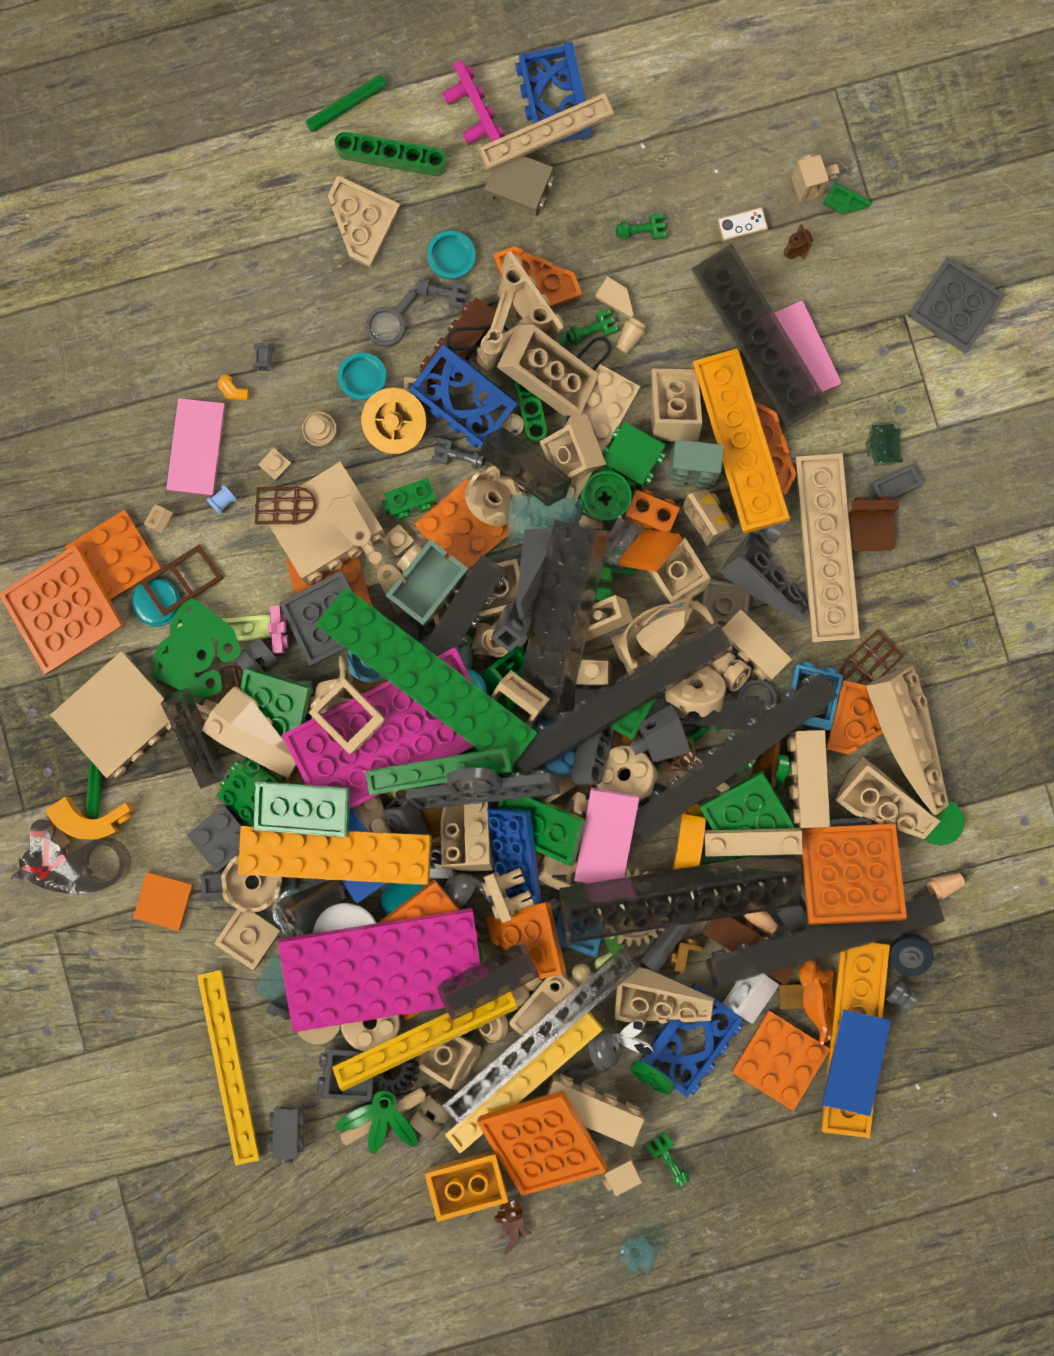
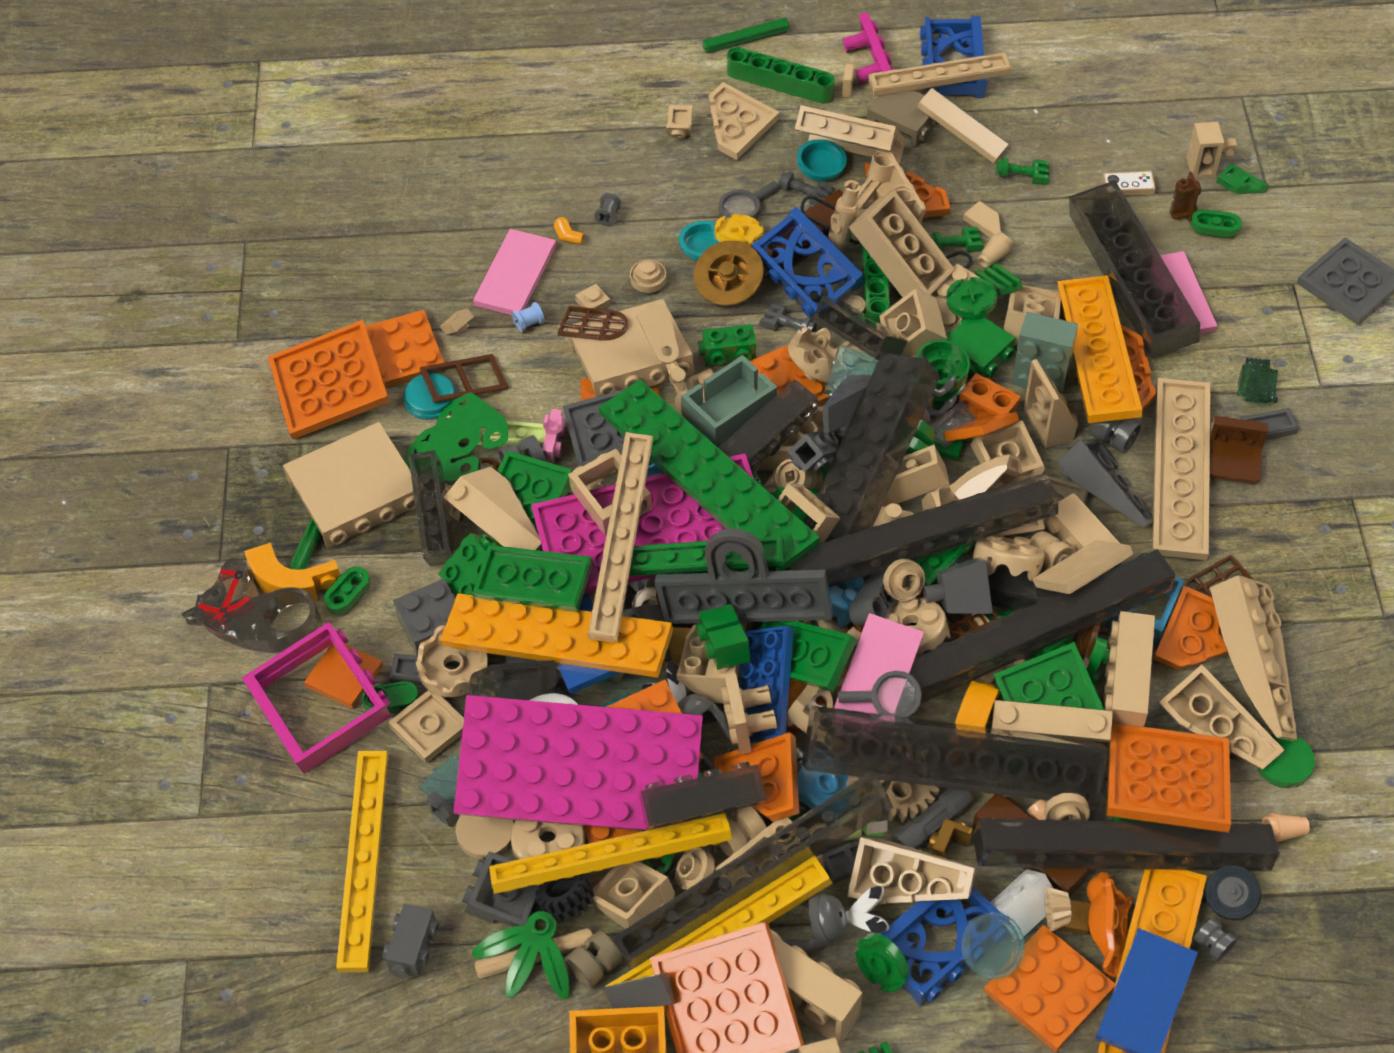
camera: 10 degrees right, 30 degrees down
none -> dark pink window [242,622,392,774]
none -> green plate [324,567,370,615]
none -> green piece [362,681,419,714]
none -> tan tile [588,432,653,643]
none -> dark grey slope [604,972,675,1009]
none -> tan bracket [666,105,693,139]
none -> green piece [696,604,750,670]
none -> yellow tile [714,214,764,246]
none -> tan panel [795,105,906,164]
none -> piece [838,670,922,722]
none -> tan tile [842,63,855,98]
none -> tan plate [883,559,925,601]
none -> tan tile [917,88,1008,163]
none -> green tile [946,277,997,319]
none -> clear light blue piece [962,912,1024,979]
none -> green tile [975,263,1022,296]
none -> tan tile [1033,540,1133,594]
none -> tan plate [1044,793,1090,830]
none -> tan piece [1044,887,1072,932]
none -> green plate [1190,209,1242,238]

